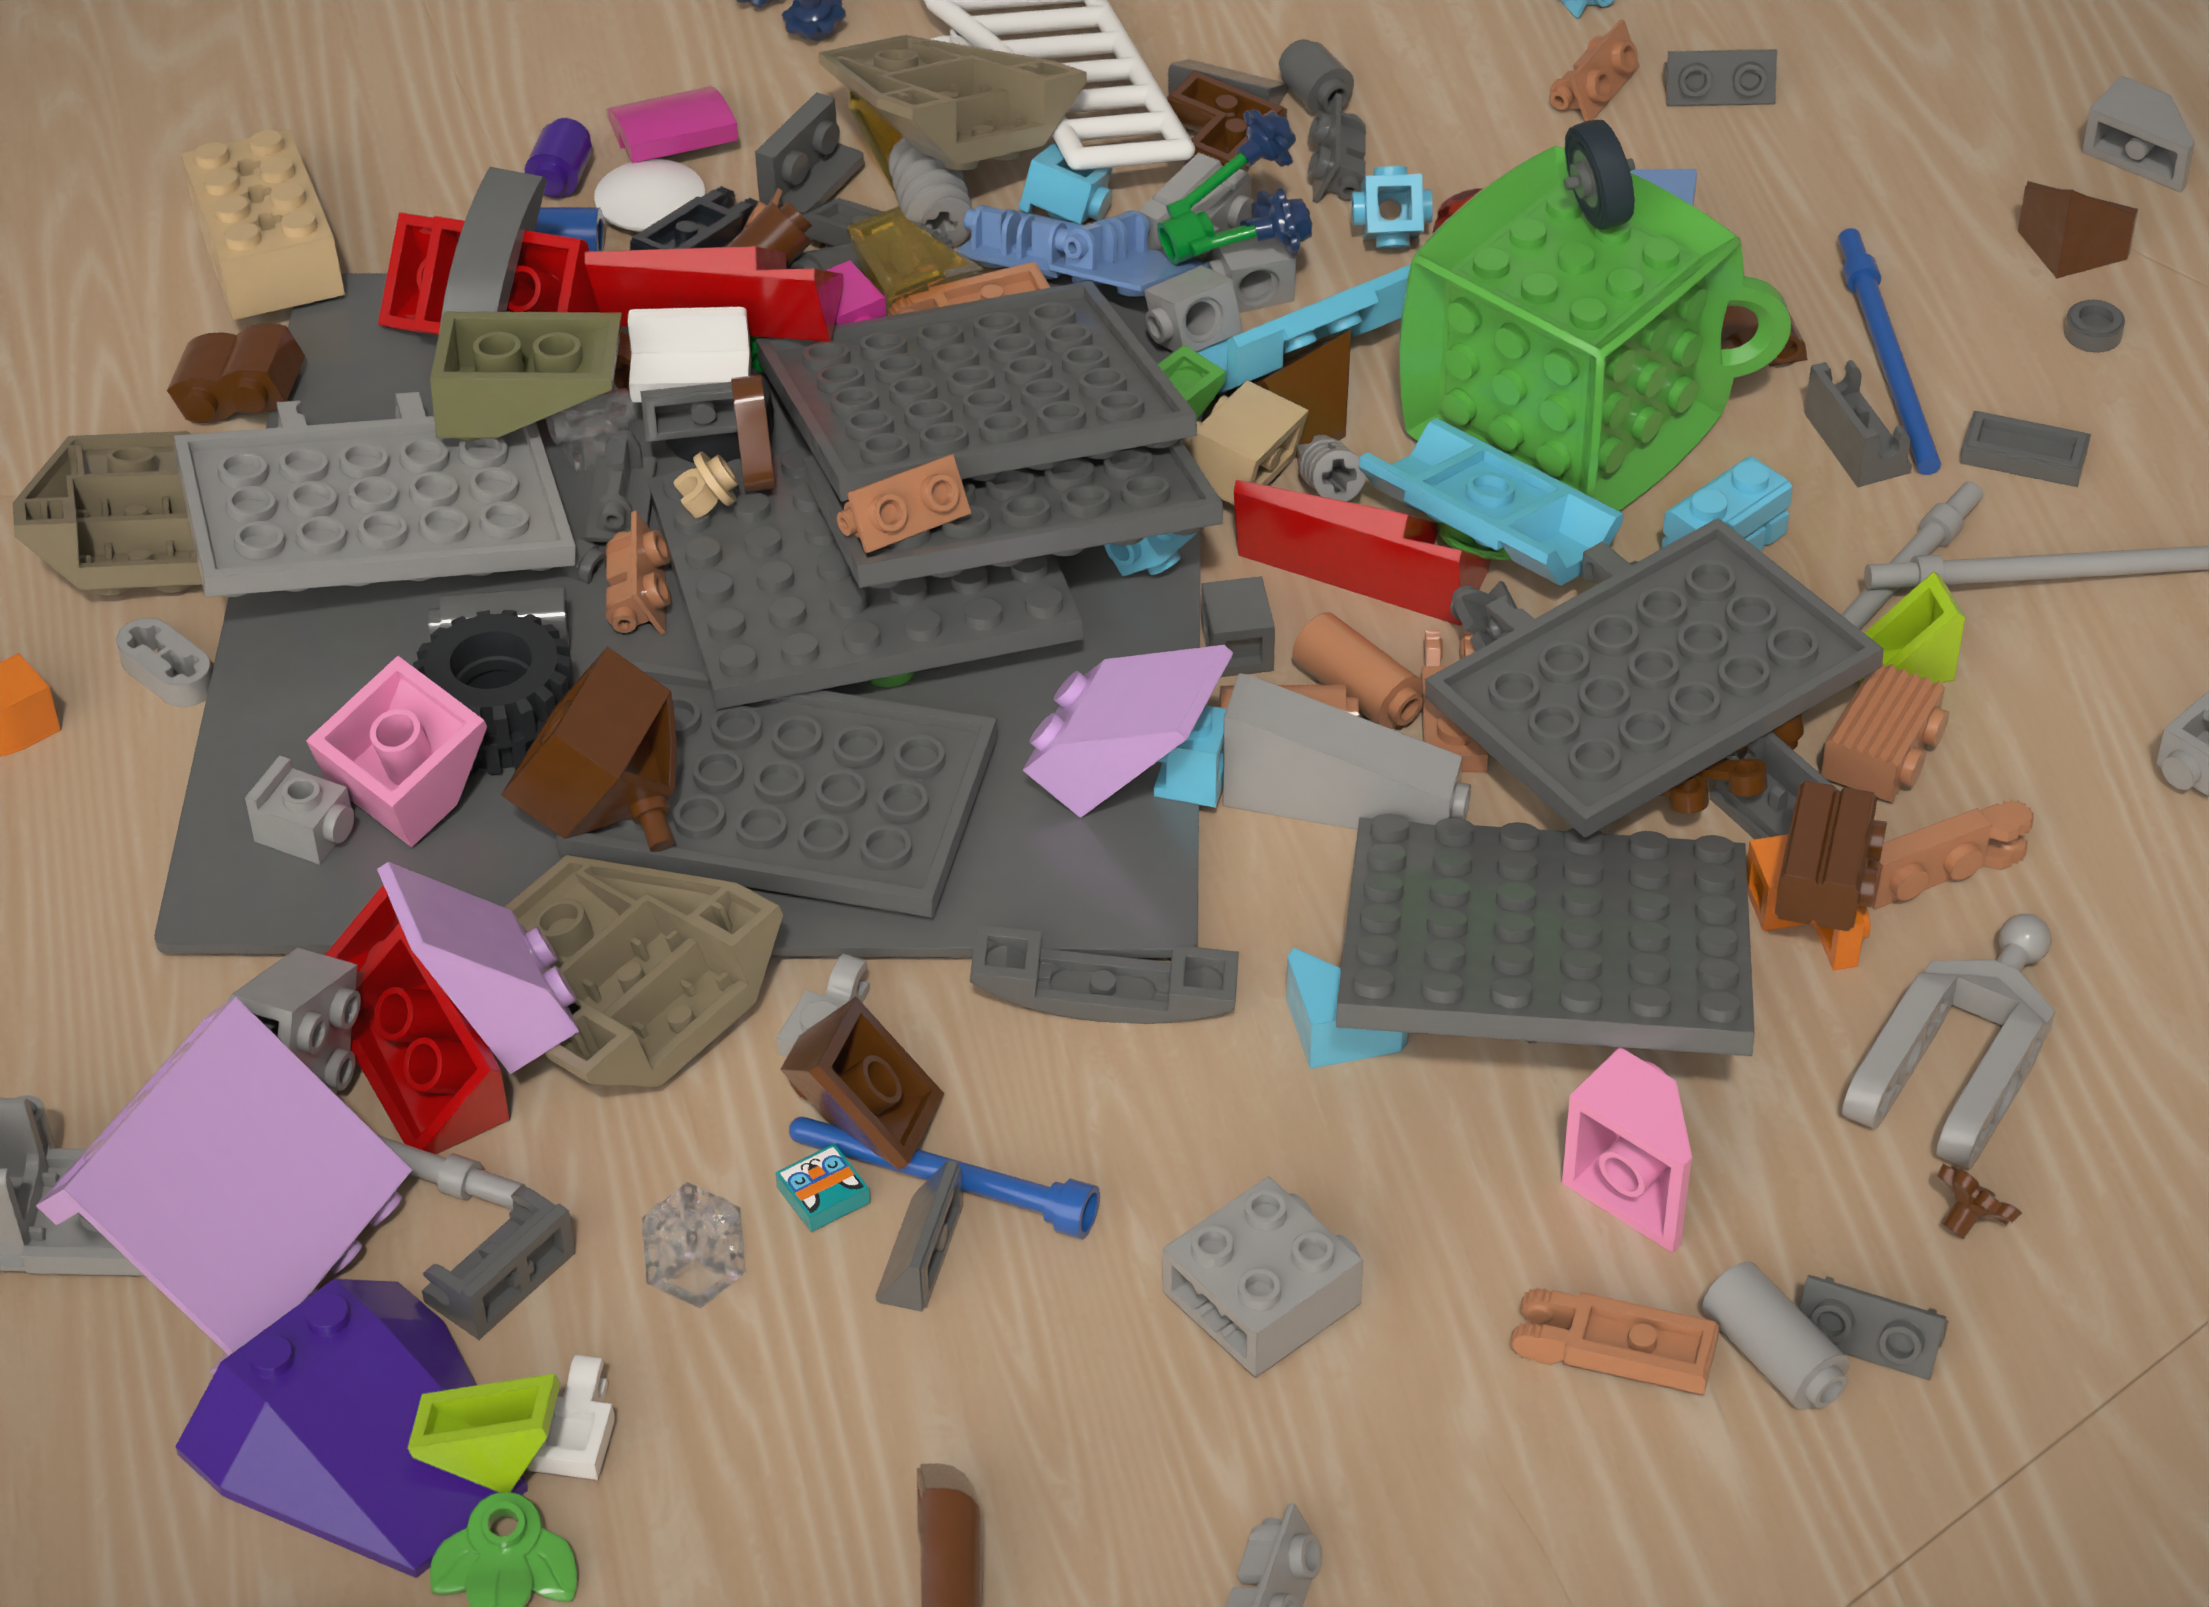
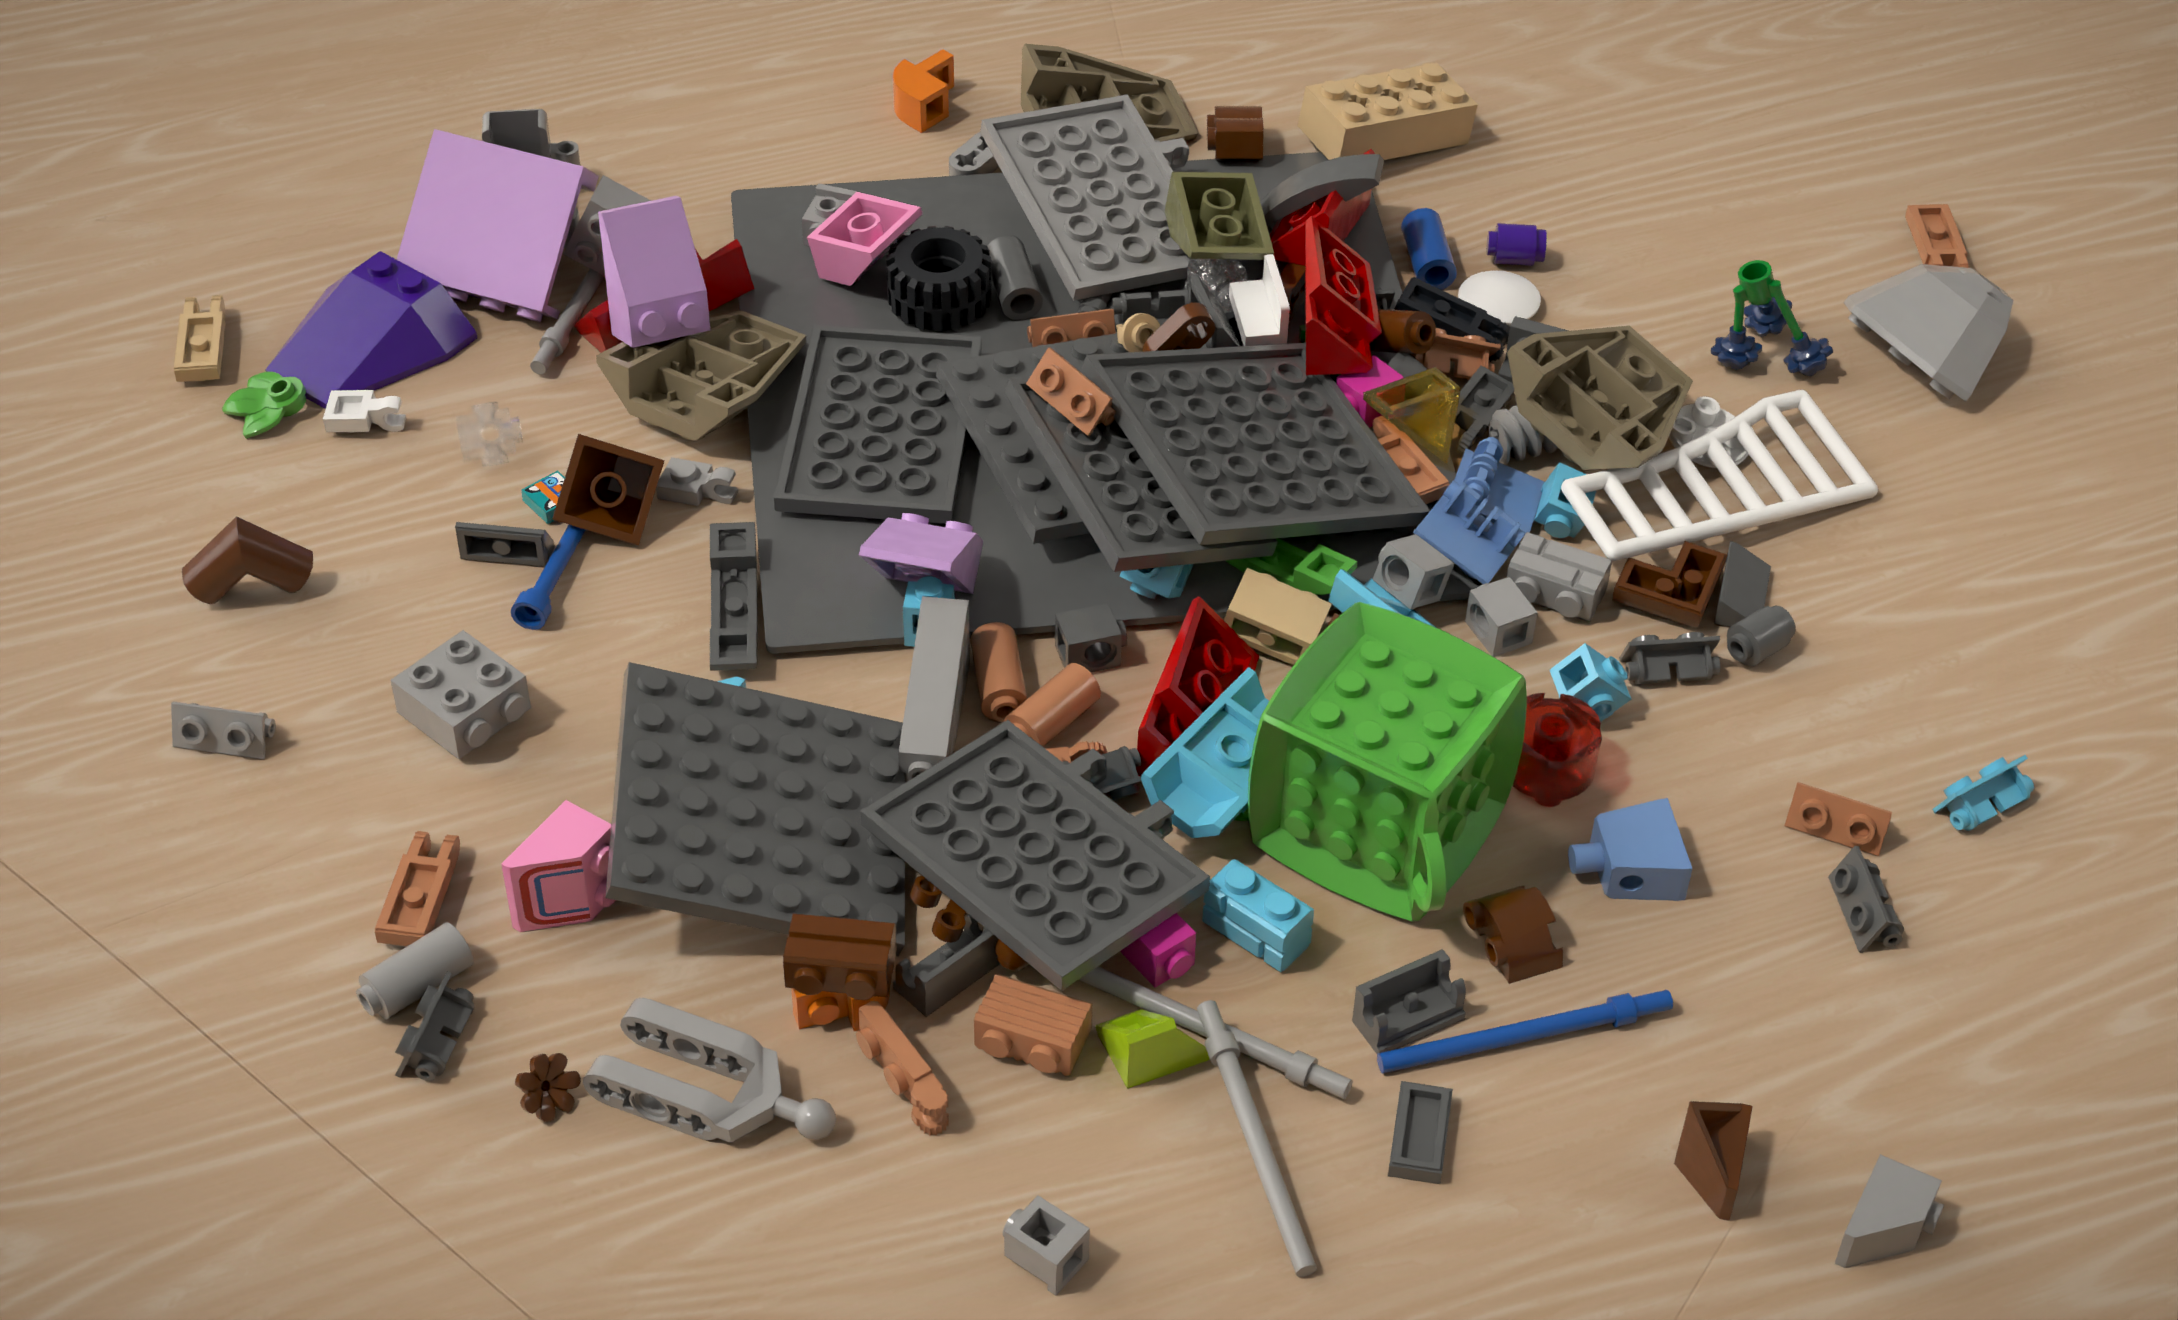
camera: 80 degrees right, 0 degrees up
lime slope [407,1373,560,1493] -> none
dark grey hinge [422,1186,576,1340] -> none
reddish brown piece [501,646,676,852] -> none
dark pink slope [606,86,738,163] -> none
plant [1157,109,1313,265] -> none
light grey hinge [1297,435,1366,502] -> none
black wheel [1563,120,1635,229] -> none
dark grey tile [2064,300,2125,353] -> none

